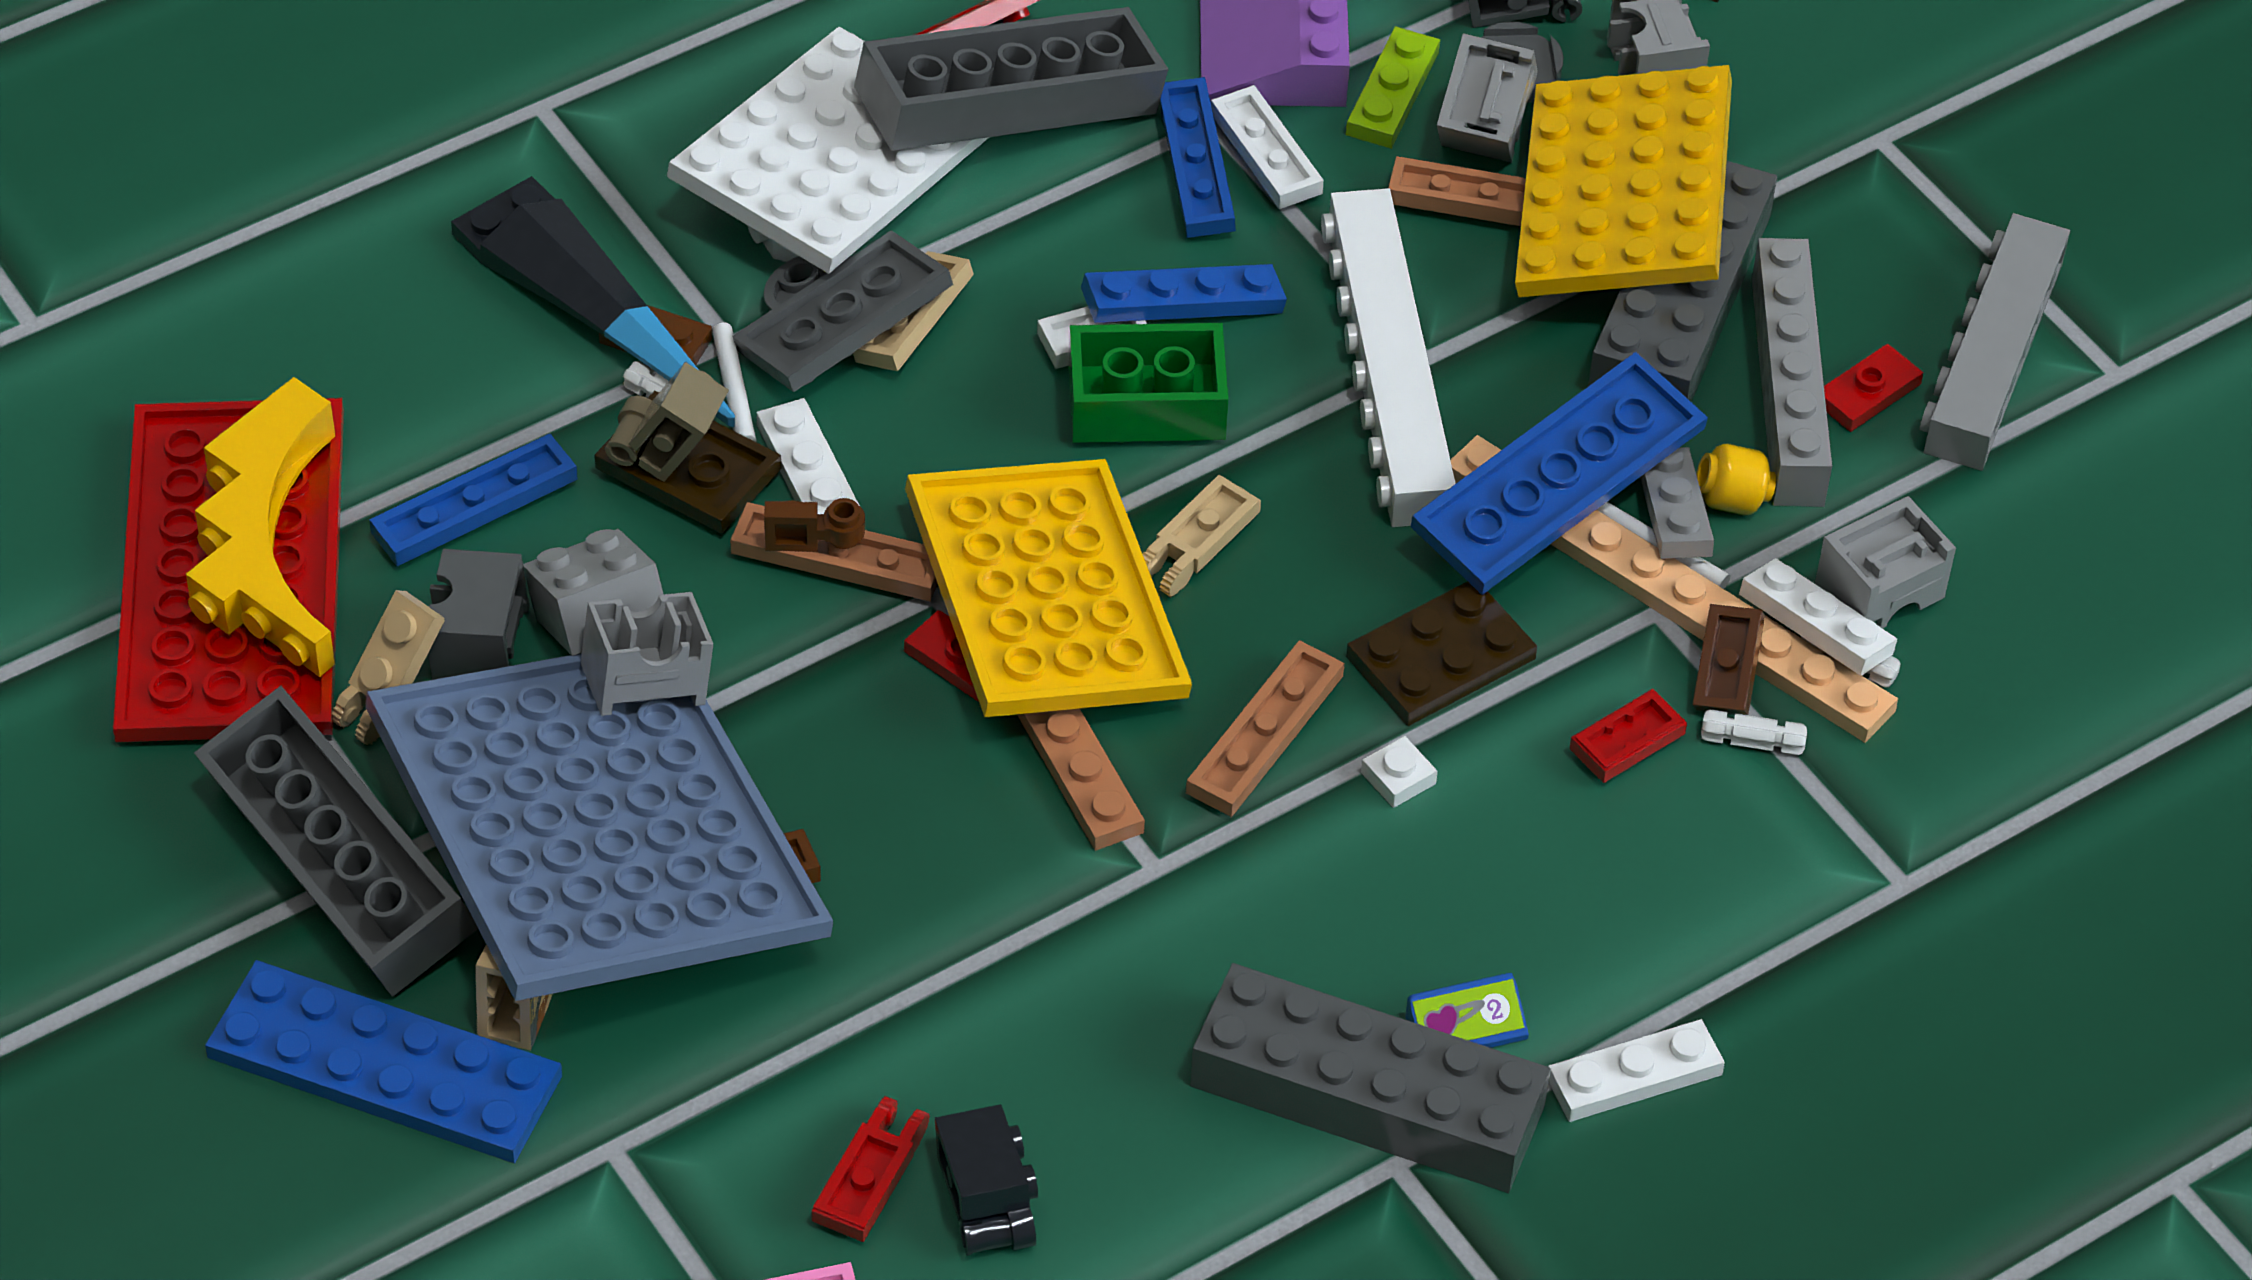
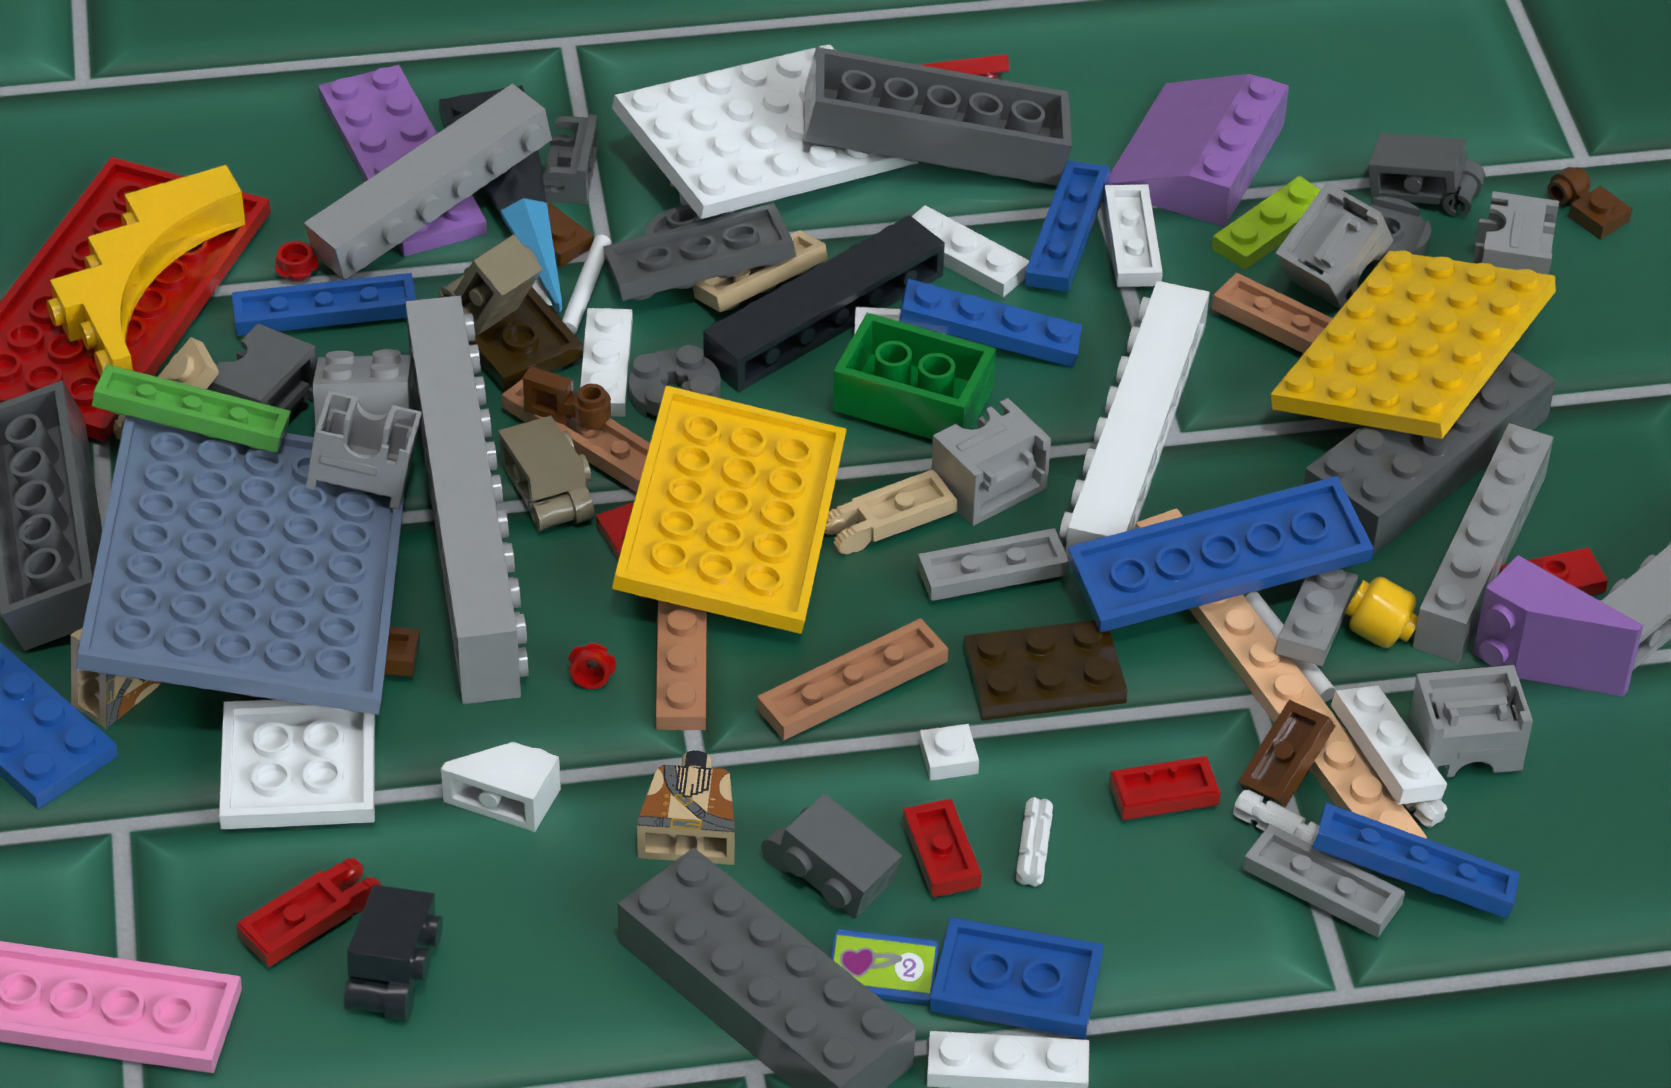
camera: 25 degrees right, 5 degrees down
none -> bright green plate [92,364,291,453]
none -> white plate [219,699,375,829]
none -> red plate [275,241,318,282]
none -> light grey brick [304,84,552,280]
none -> medium lavender plate [318,65,487,257]
none -> light grey brick [405,295,529,704]
none -> white slope [441,742,561,832]
none -> dark tan hinge [498,416,595,531]
none -> dark grey hinge [543,114,599,205]
none -> red plate [568,642,616,689]
none -> dark grey plate [629,345,721,418]
none -> torso [637,750,735,865]
none -> black brick [703,215,945,393]
none -> dark grey hinge [761,793,902,919]
none -> red plate [902,798,982,898]
none -> white plate [912,205,1029,298]
none -> light grey plate [917,528,1069,601]
none -> blue plate [930,917,1104,1039]
none -> light grey piece [931,398,1051,526]
none -> white axle [1016,797,1053,887]
none -> light grey plate [1243,824,1405,937]
none -> blue plate [1312,803,1520,918]
none -> medium lavender slope [1473,555,1643,697]

